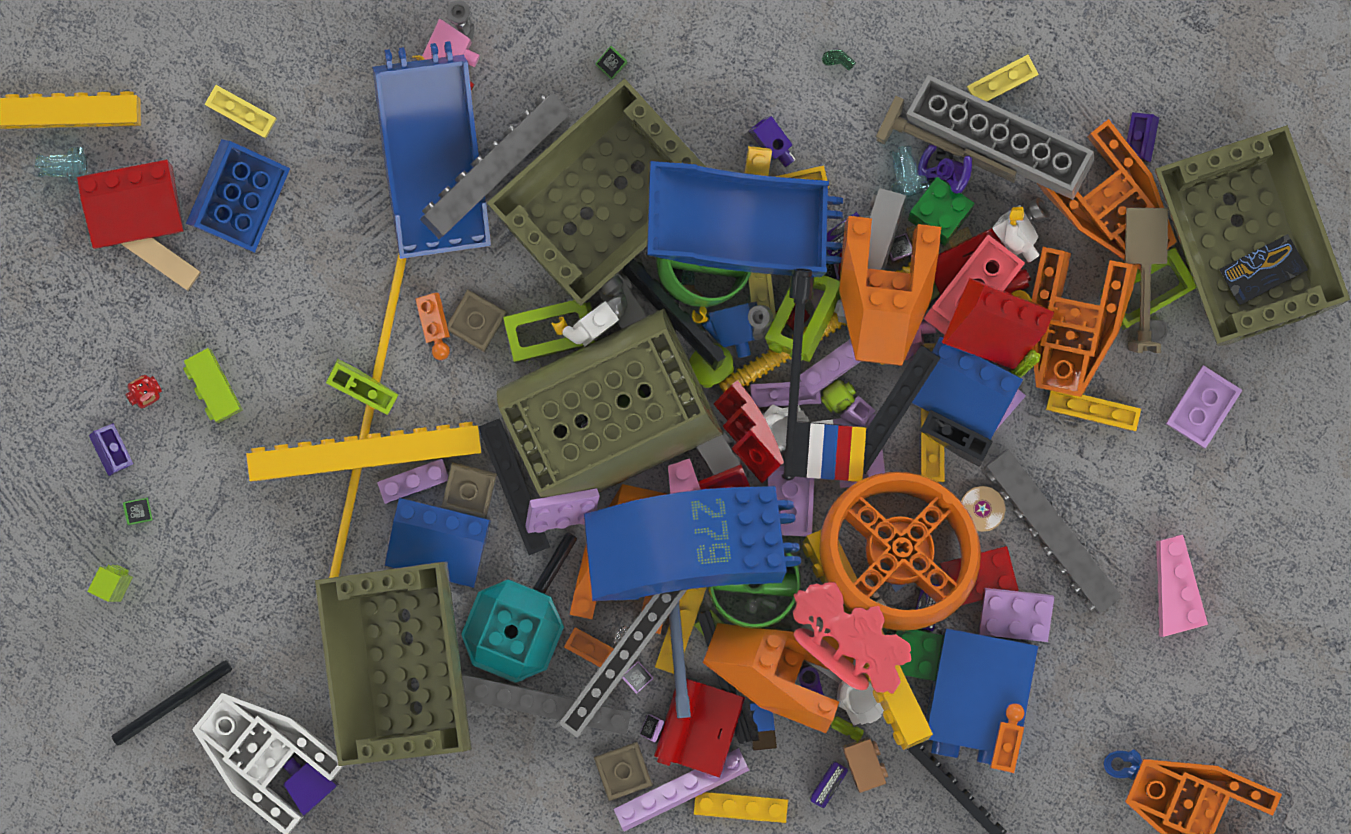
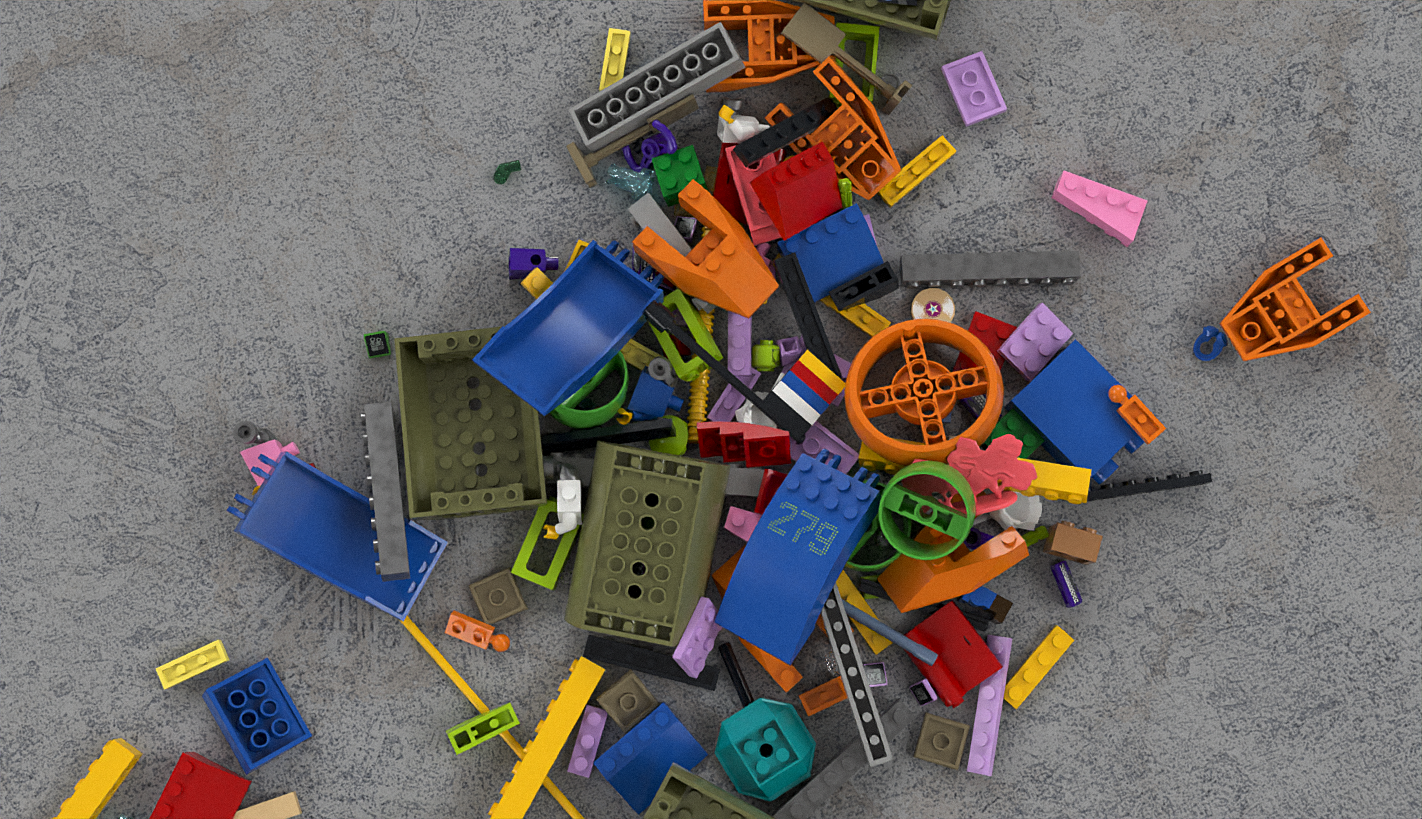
camera: 50 degrees left, 5 degrees down
none -> black plate [733,97,838,168]
none -> bright green cylinder [879,461,976,560]

